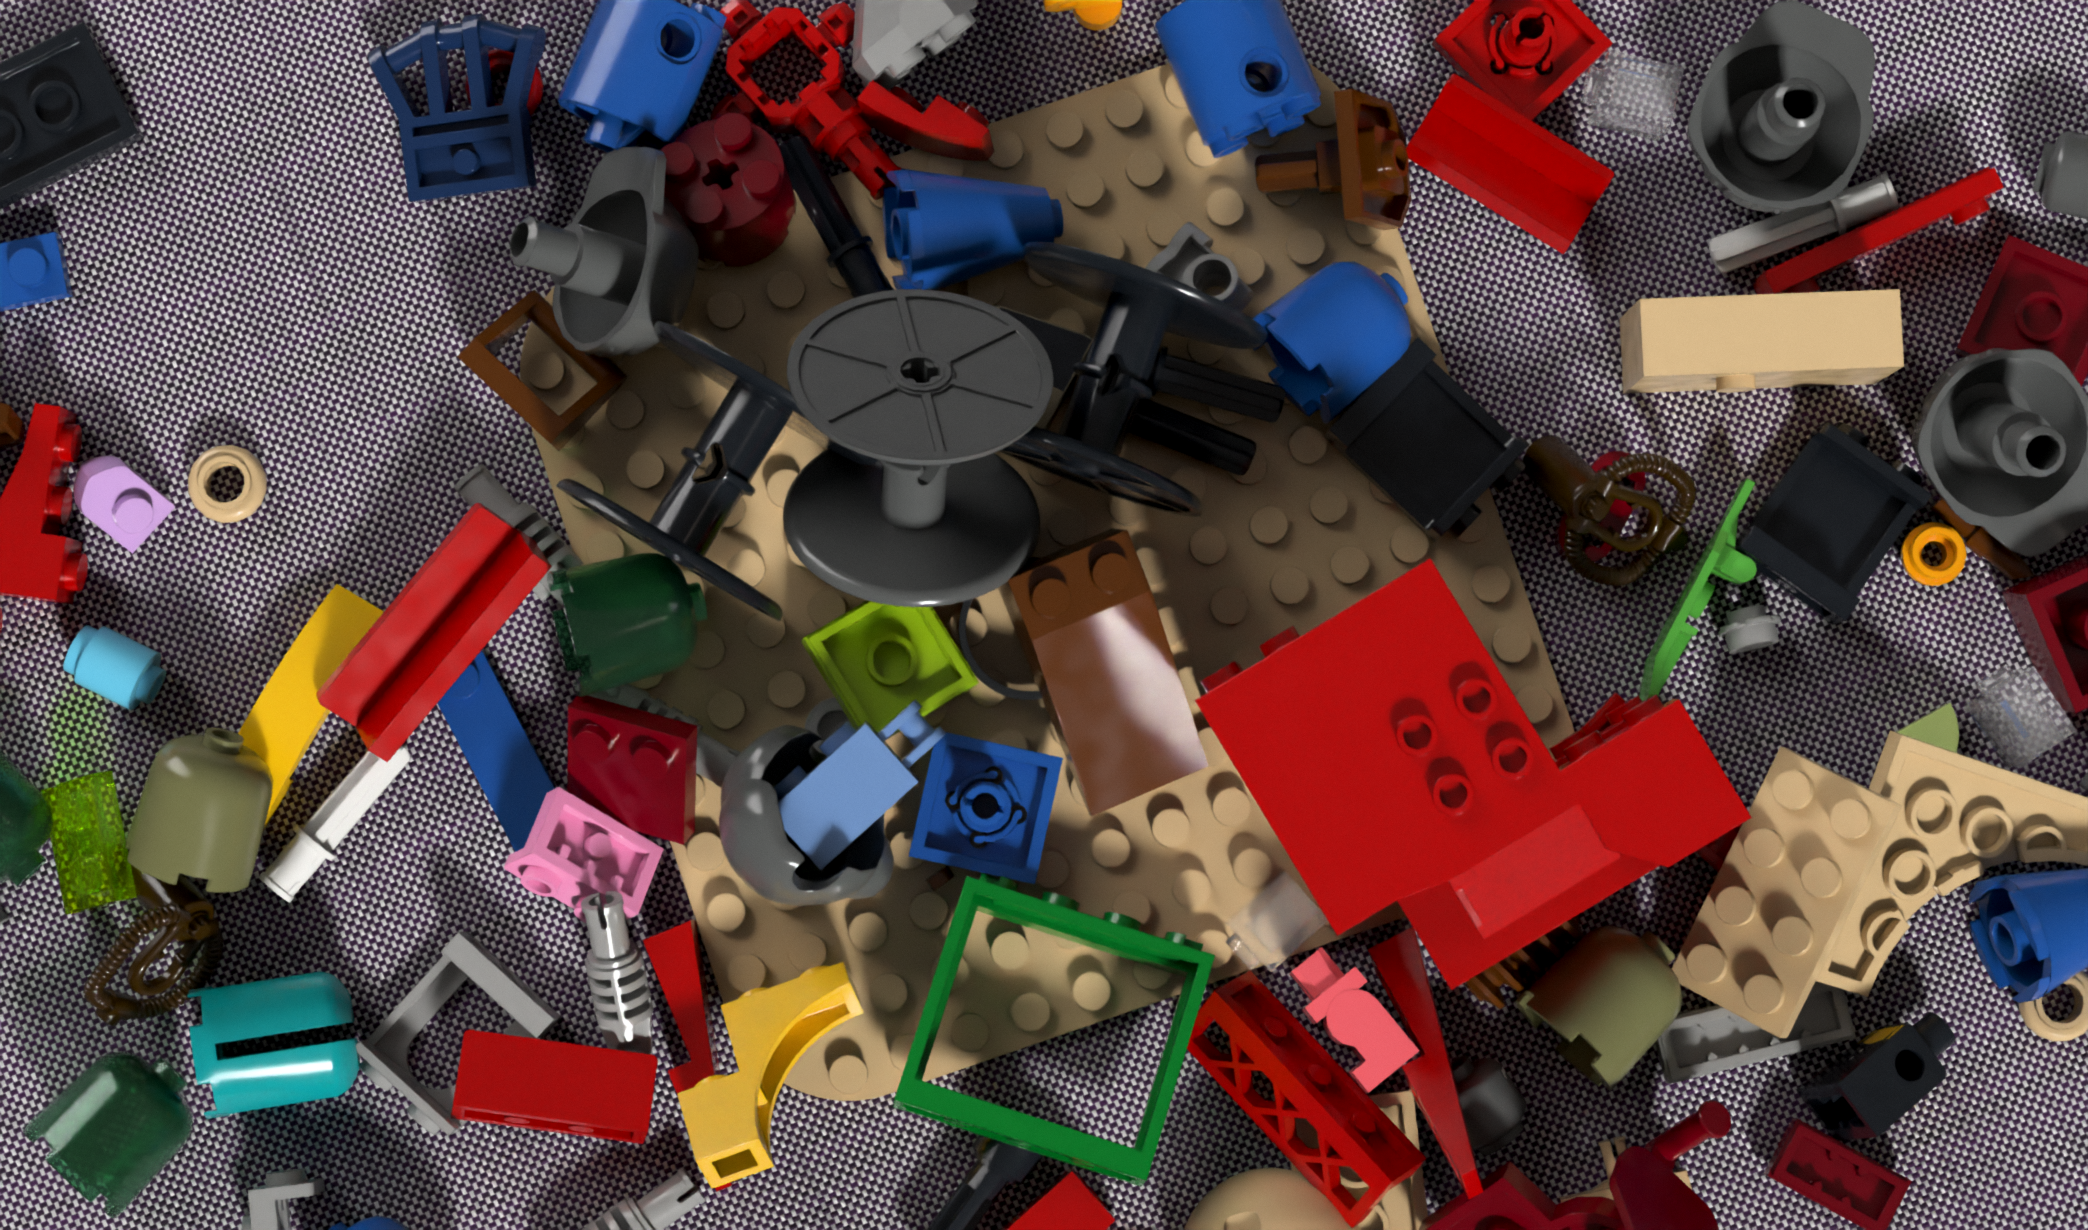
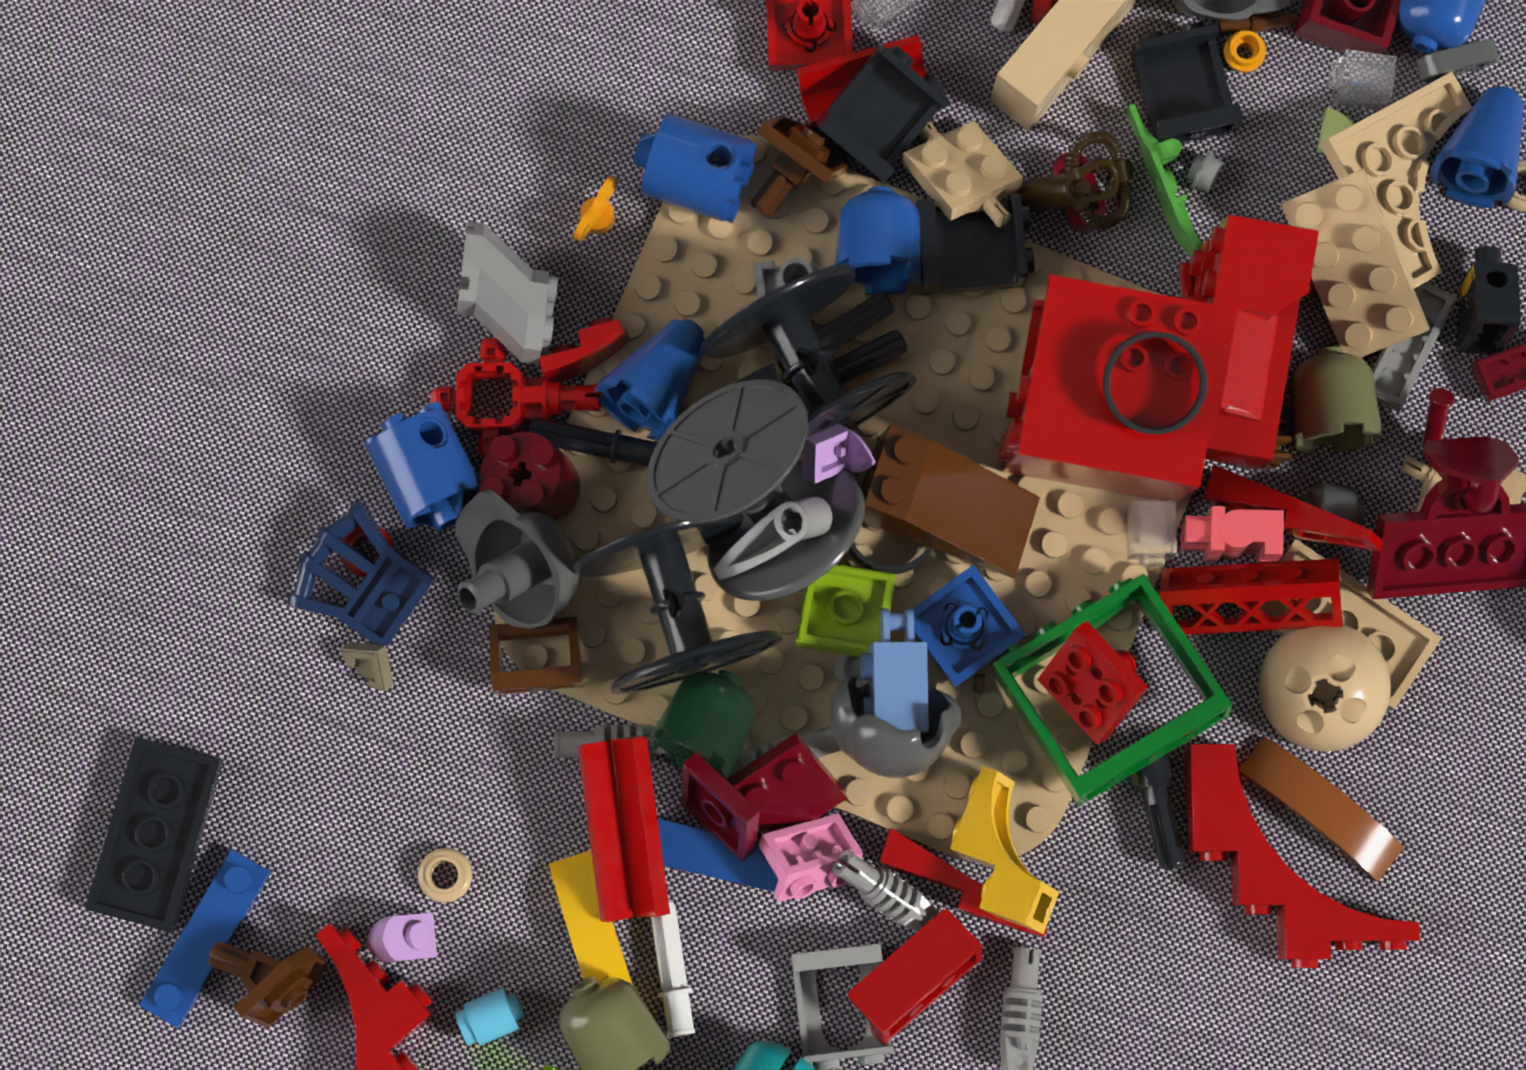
camera: 50 degrees left, 5 degrees down
none -> dark tan tile [341,642,394,691]
none -> dark red plate [681,753,760,862]
none -> light grey piece [713,496,832,581]
none -> lavender plate [802,424,875,484]
none -> black panel [814,44,950,183]
none -> tan plate [902,121,1023,227]
none -> red plate [1037,621,1148,745]
none -> black tyre [1102,332,1208,435]

